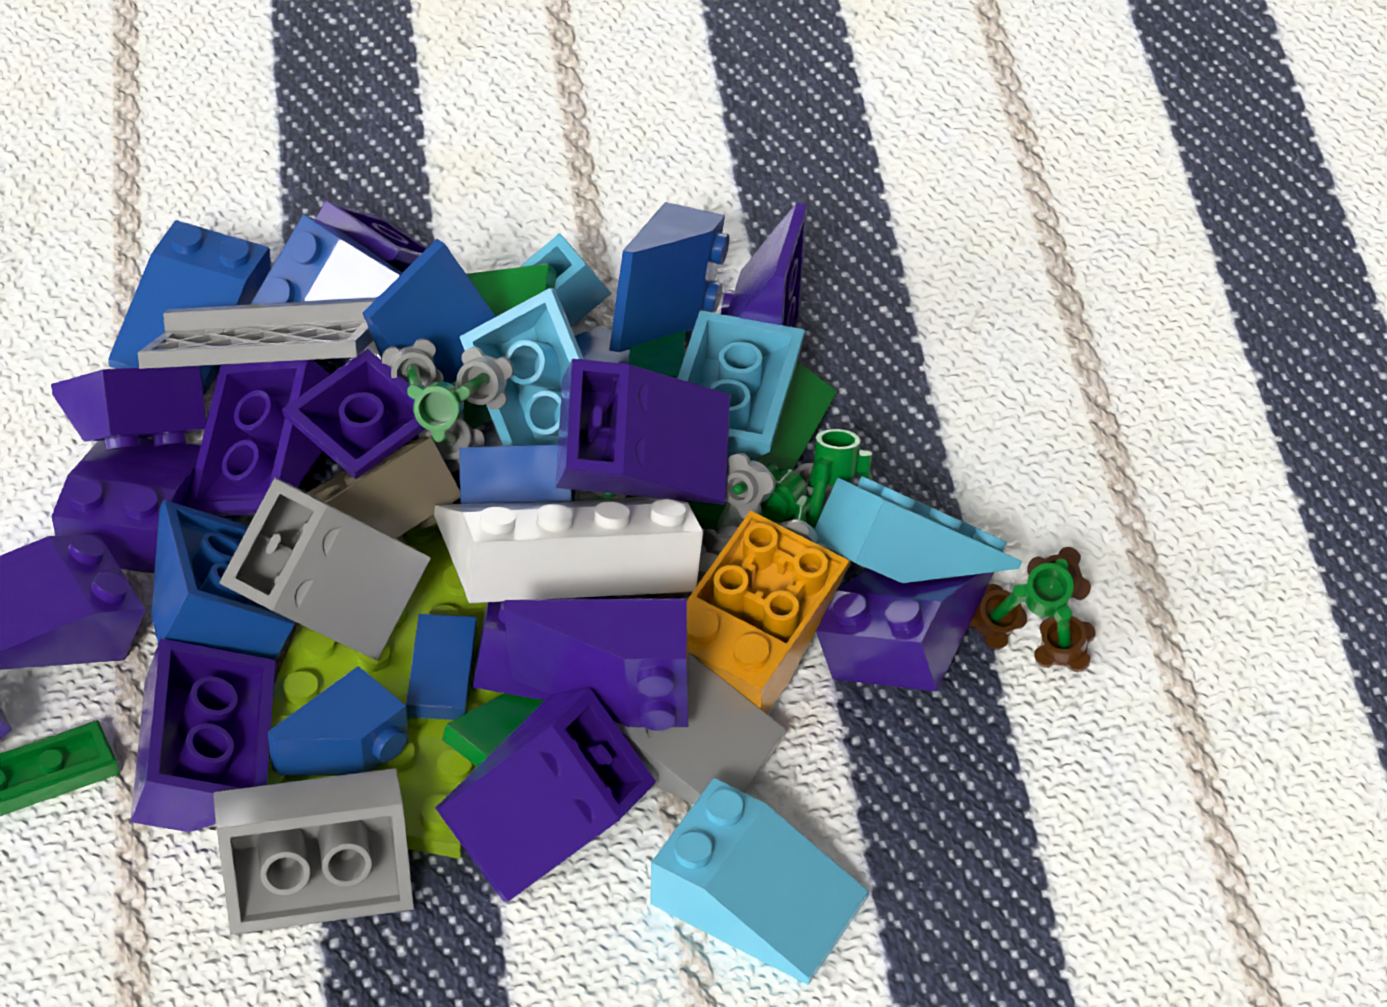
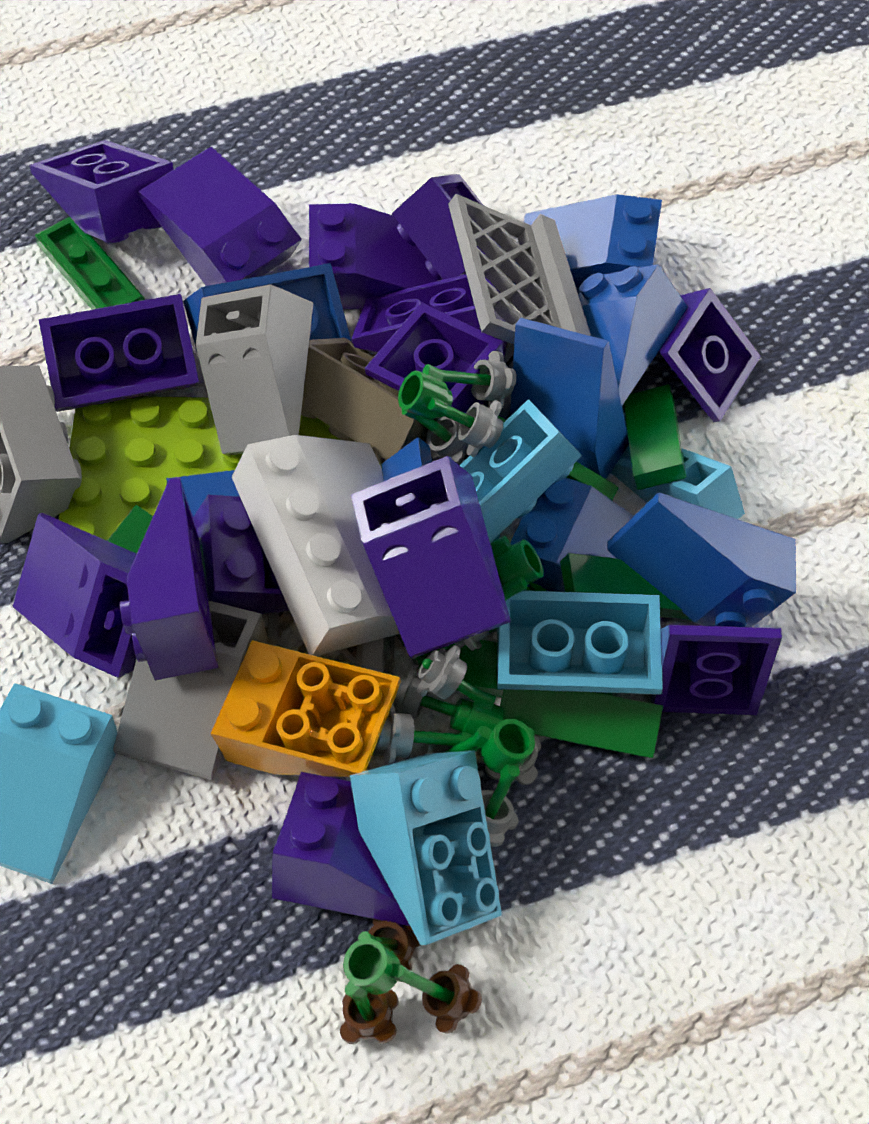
camera: 80 degrees right, 10 degrees up
blue slope [267,666,409,776] -> none

